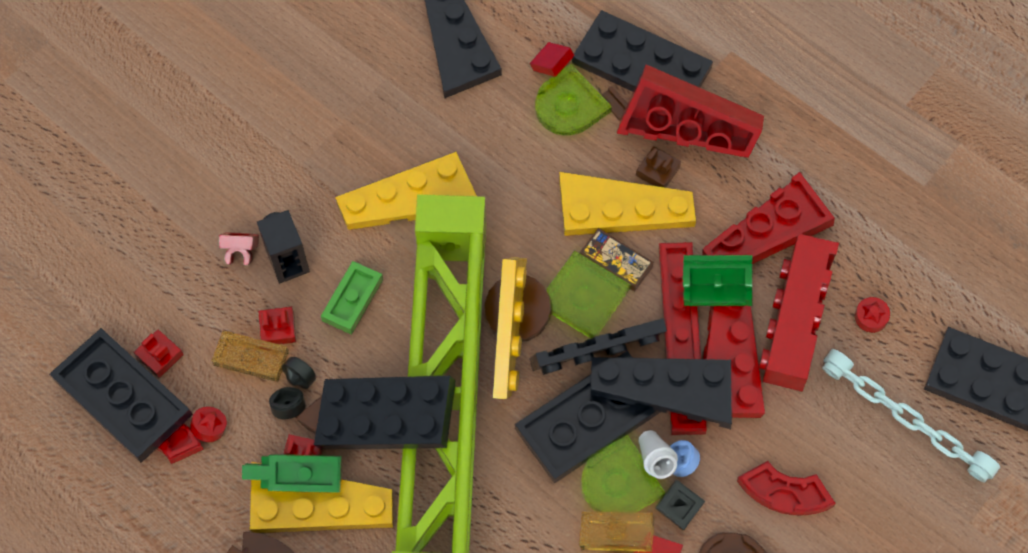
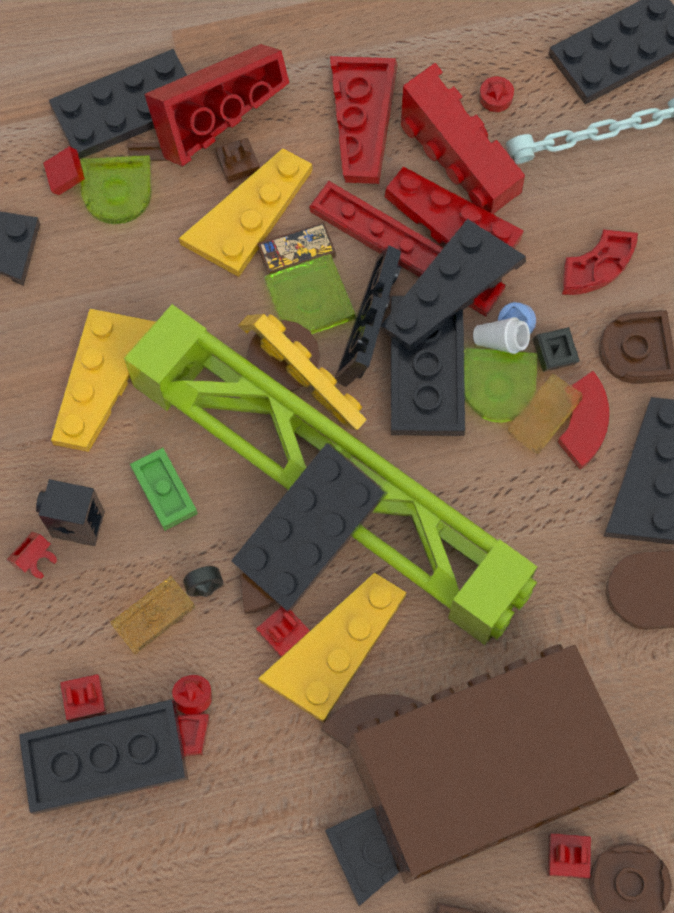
camera: 55 degrees left, 5 degrees up
green hinge [242,454,342,493] -> none
red tile [258,306,296,347] -> none
pearl dark grey tile [269,387,306,419] -> none
green hinge [683,255,753,306] -> none

